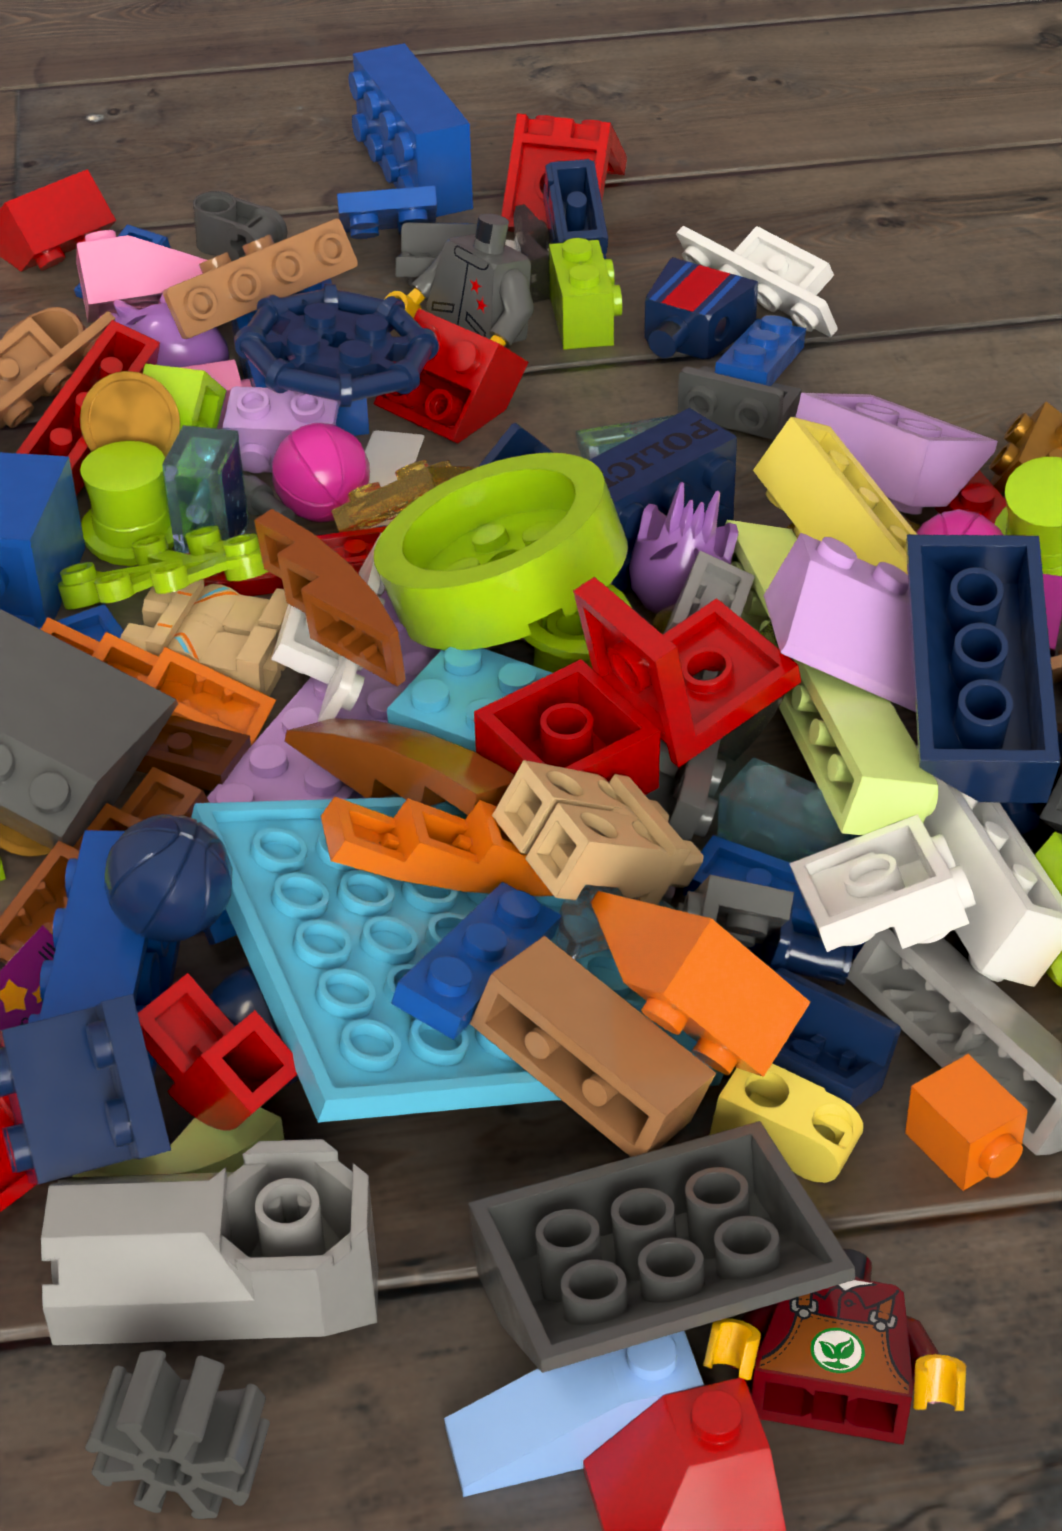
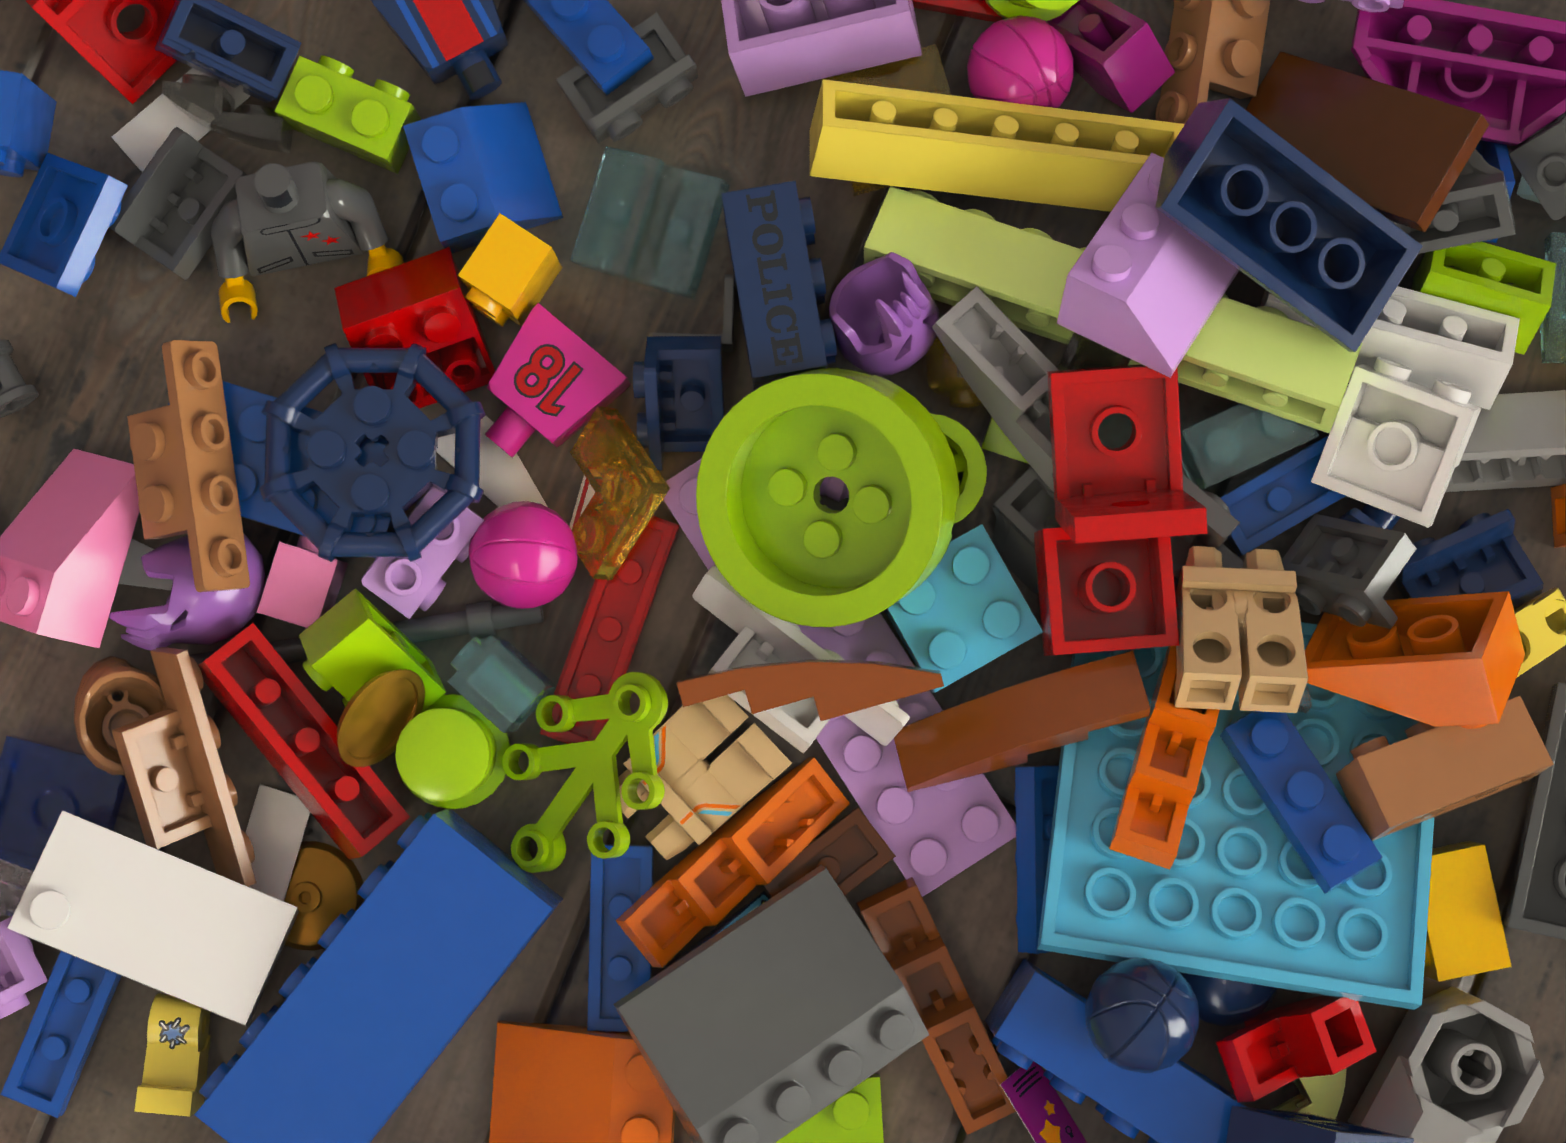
camera: 60 degrees left, 45 degrees up
none -> blue slope [403,102,563,253]
none -> yellow brick [458,213,562,327]
none -> dark pink torso [485,303,631,458]
none -> yellow brick [1424,841,1512,982]

